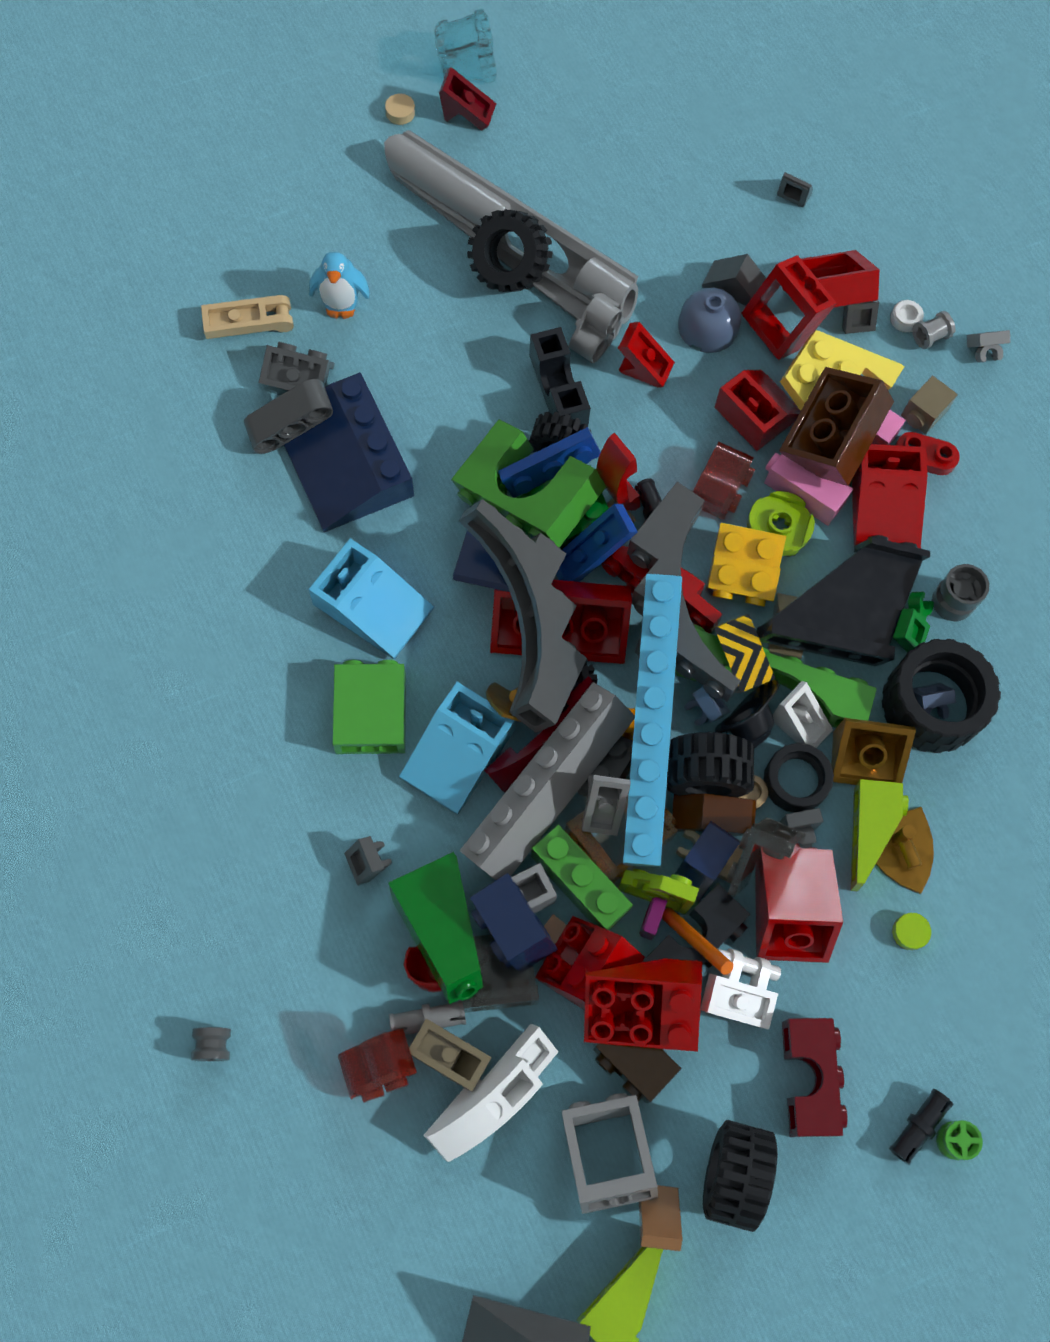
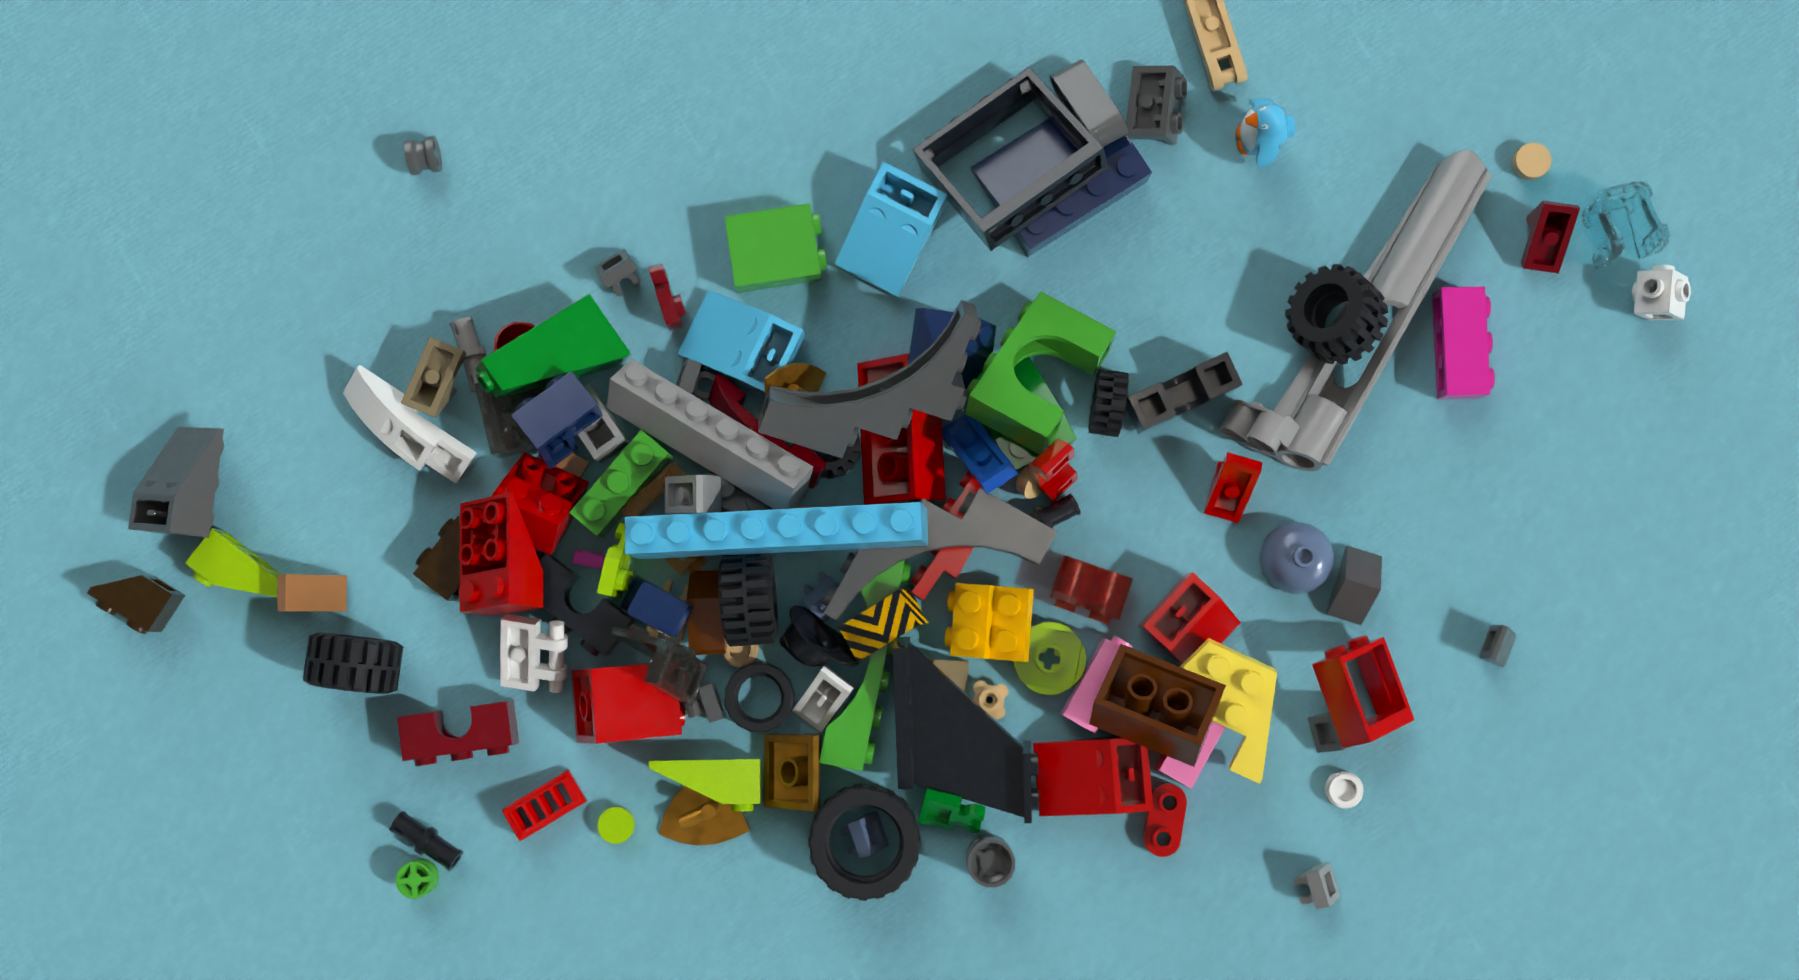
camera: 85 degrees right, 15 degrees up
clear red brick [337,1028,417,1103] -> none
blue plate [498,427,601,498] -> none
light grey window [561,1093,658,1214] -> none
orange bar [662,908,734,975] -> none
red window [741,255,837,361] -> none
dark tan brick [901,375,958,435] -> none
light grey bush [912,311,956,349] -> none
none -> red slope [502,770,587,841]
none -> dark red plate [648,264,687,331]
none -> dark grey tile [676,359,715,399]
none -> black window [913,68,1109,251]
none -> tan plate [973,680,1009,719]
none -> dark pink brick [1432,286,1495,400]
none -> white brick [1632,265,1691,321]

